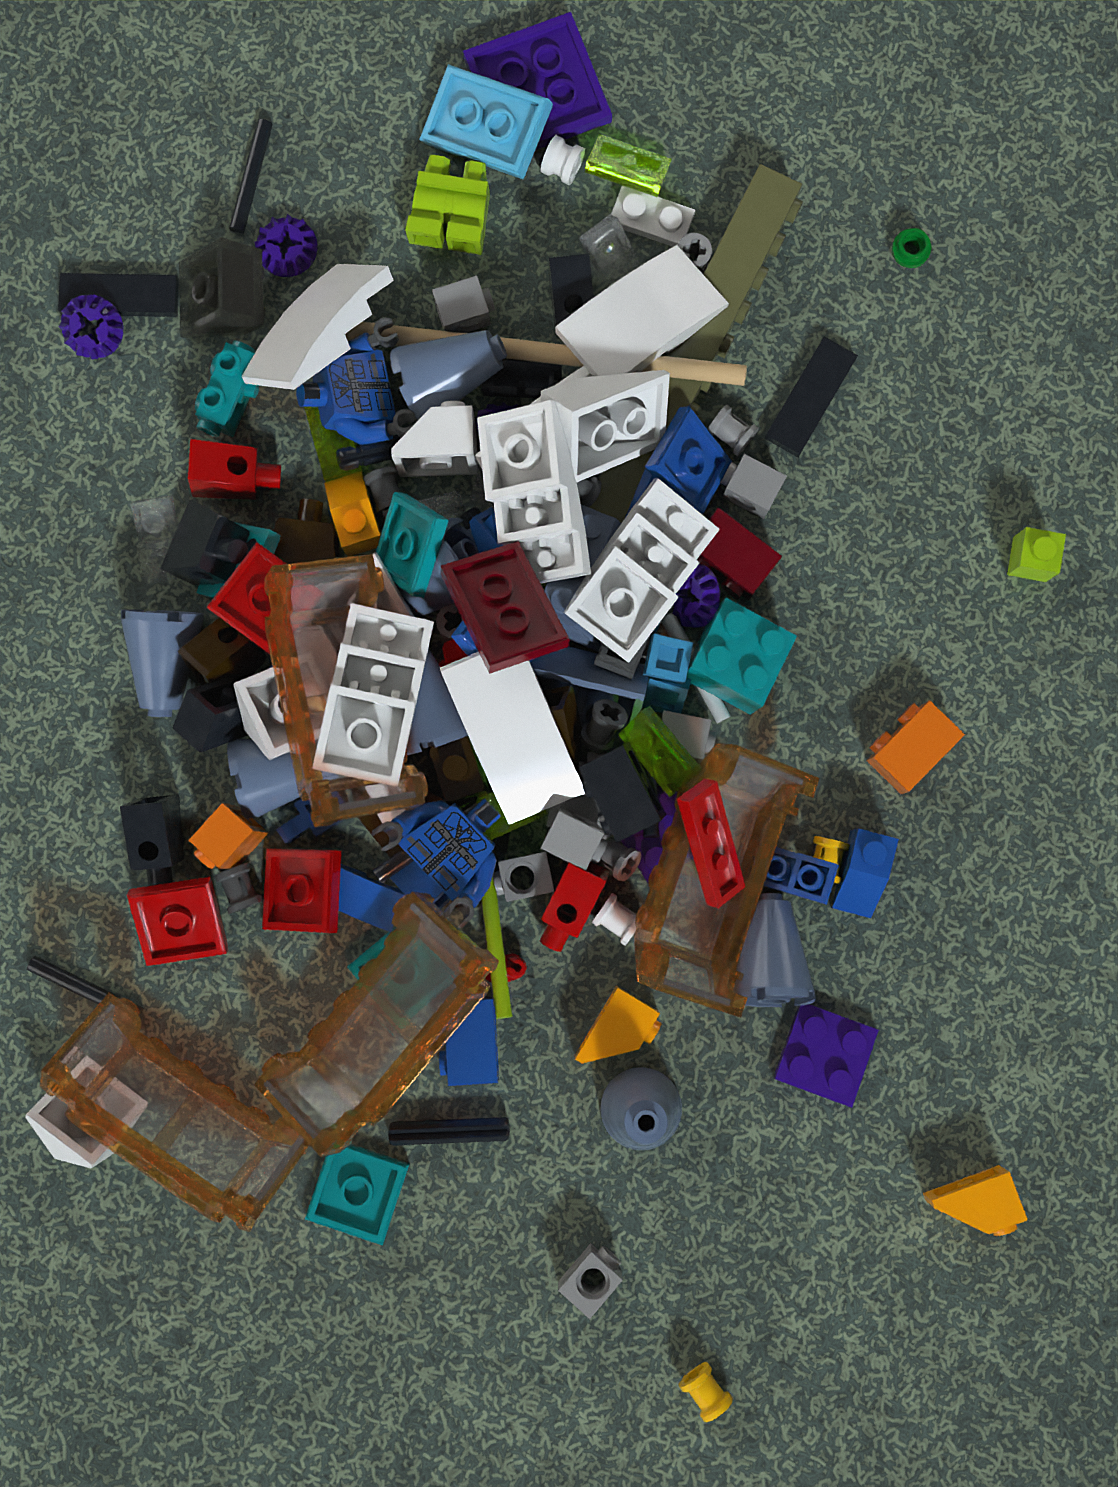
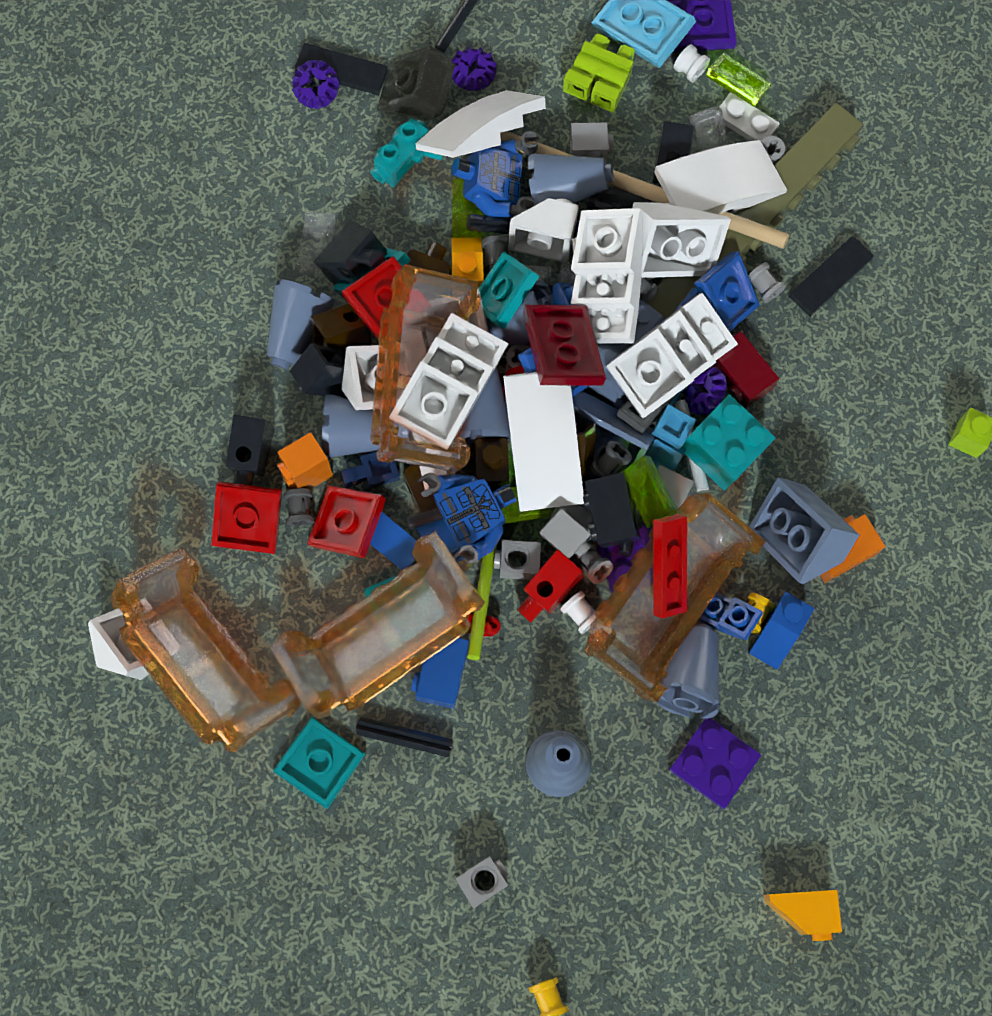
camera: 10 degrees right, 10 degrees down
black bar [27,956,144,1023] -> none
red torso [188,439,281,500] -> none
light orange slope [575,985,662,1064] -> none
light grey brick [721,454,787,519] -> none
green plate [892,228,932,268] -> none
none -> sand blue slope [747,477,860,584]

